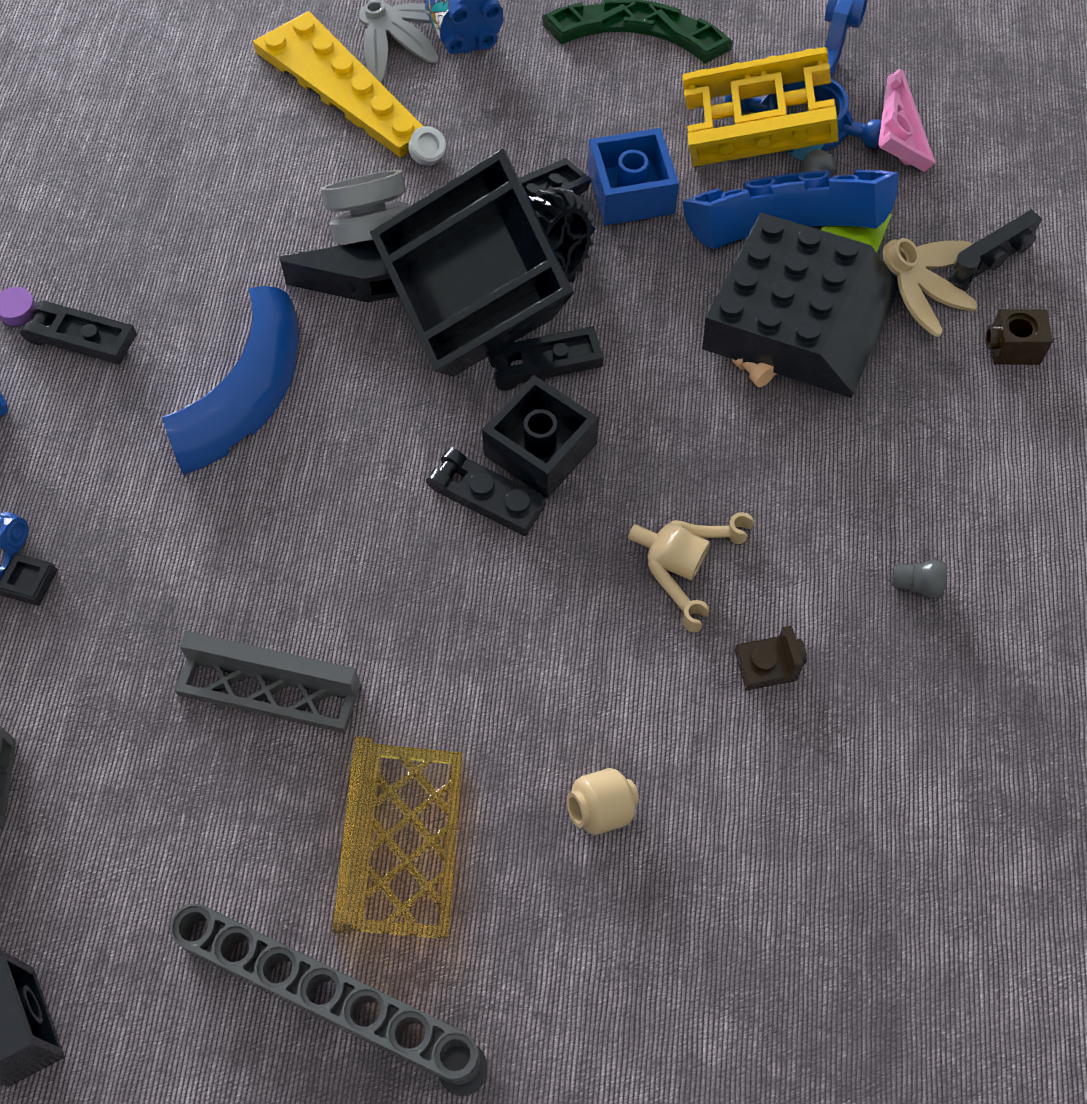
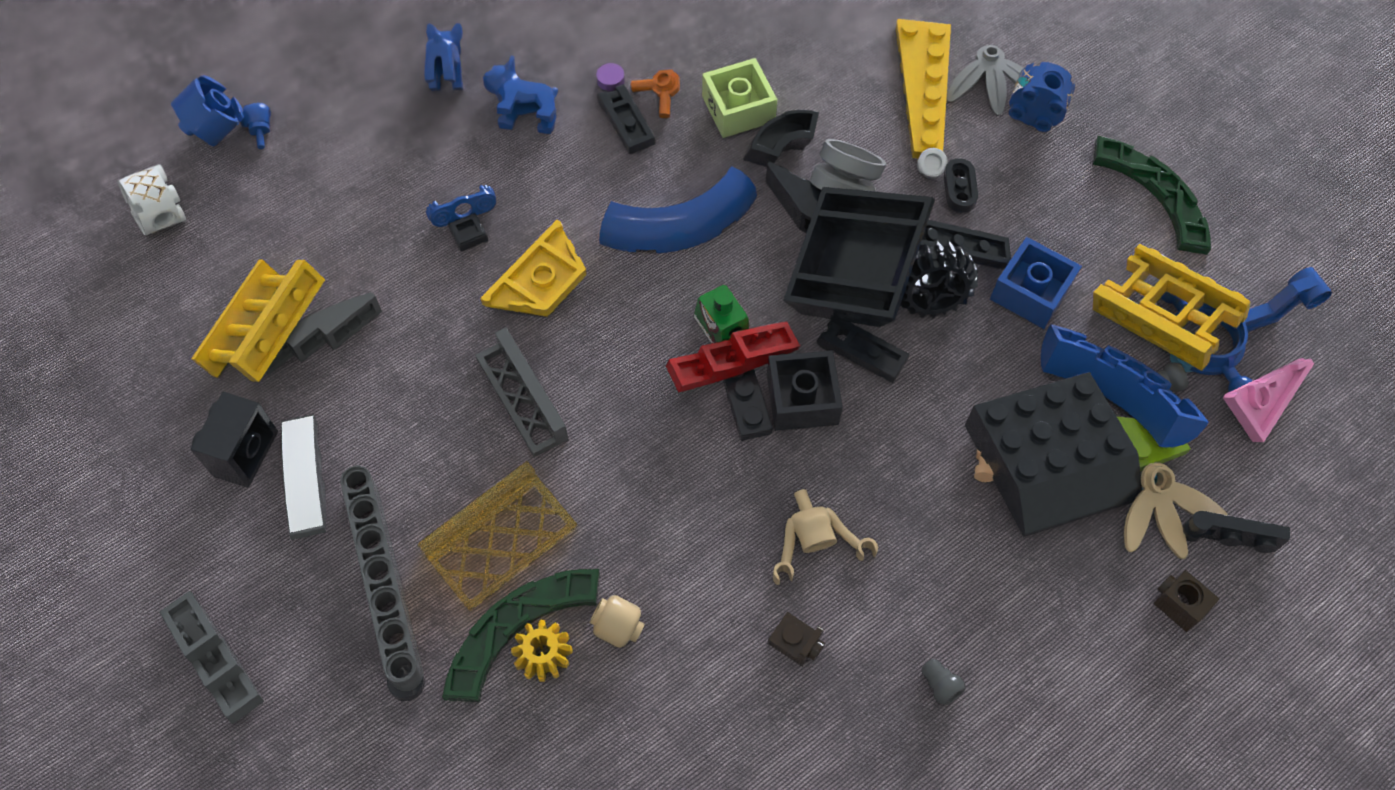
camera: 45 degrees right, 0 degrees up
none -> white slope [281,414,326,540]
none -> dark green tile [442,569,600,702]
none -> yellow wing [481,220,587,317]
none -> yellow gear [511,619,573,682]
none -> orange piece [631,69,680,118]
none -> red slope [666,321,800,393]
none -> green torso [694,285,749,343]
none -> yellowish green brick [702,58,778,138]
none -> black brick [742,109,819,167]
none -> black plate [944,158,978,213]

